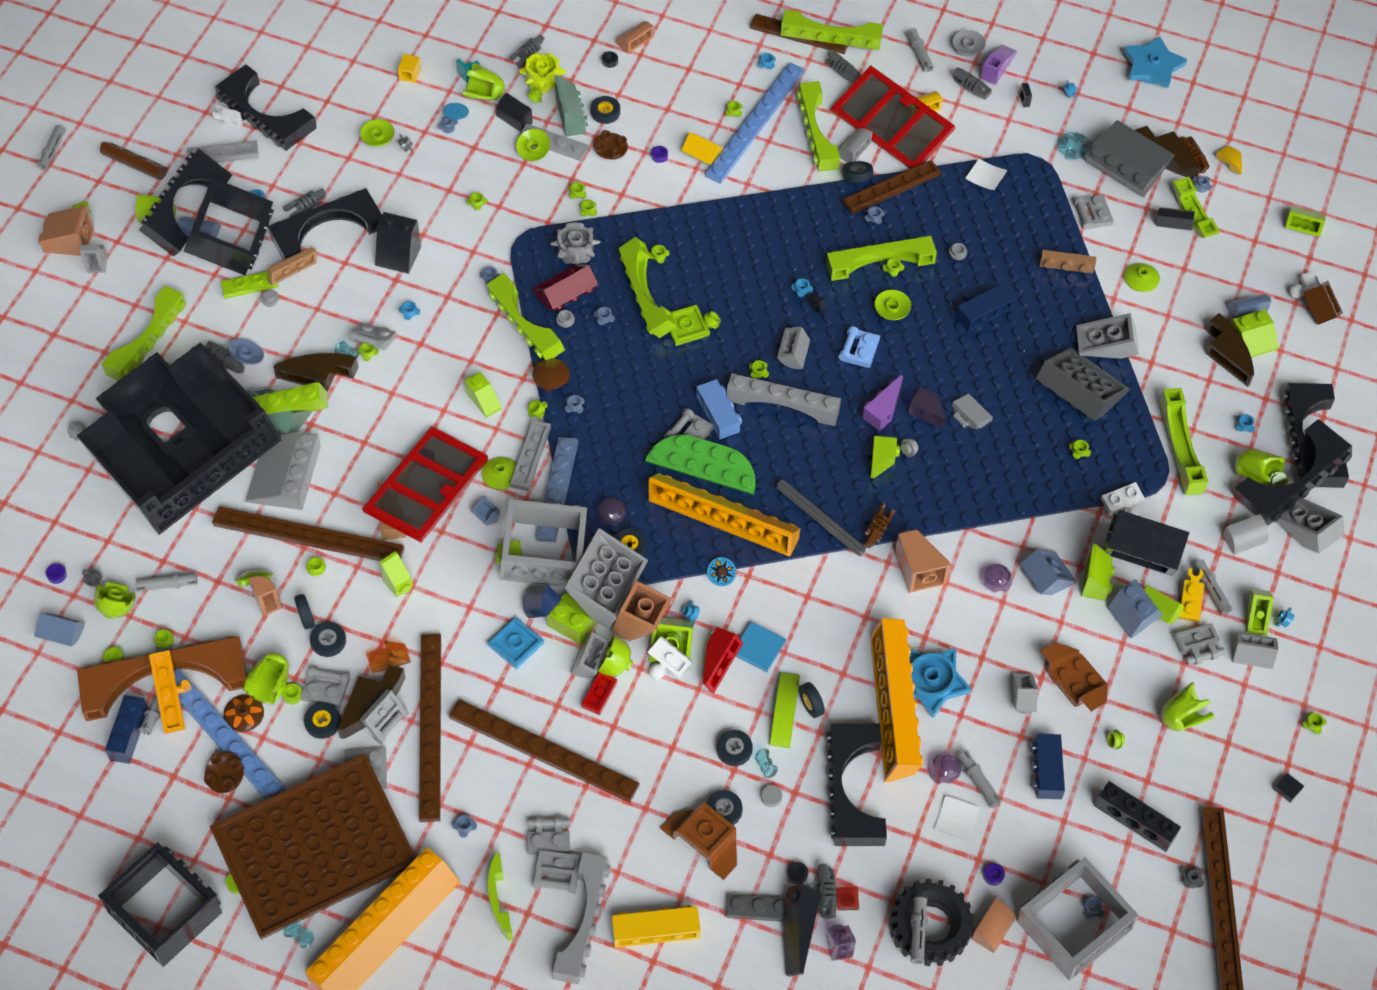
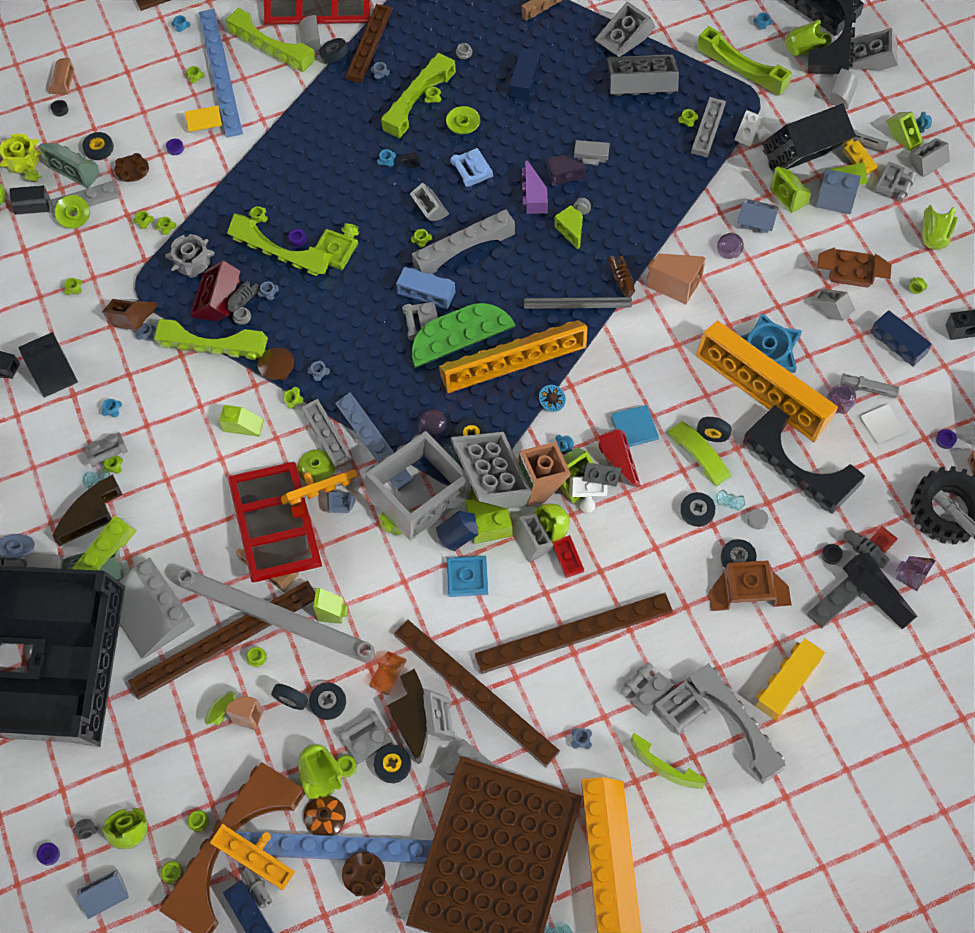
camera: 40 degrees left, 5 degrees up
light grey pin [136,572,198,592] -> none
none -> reddish brown slope [102,299,158,330]
none -> light grey piece [177,569,375,663]
none -> dark grey hinge [228,281,260,312]
none -> light orange plate [281,469,358,506]
none -> dark purple tile [288,229,306,247]
none -> dark grey hinge [579,462,622,487]
none -> light grey plate [691,97,726,158]

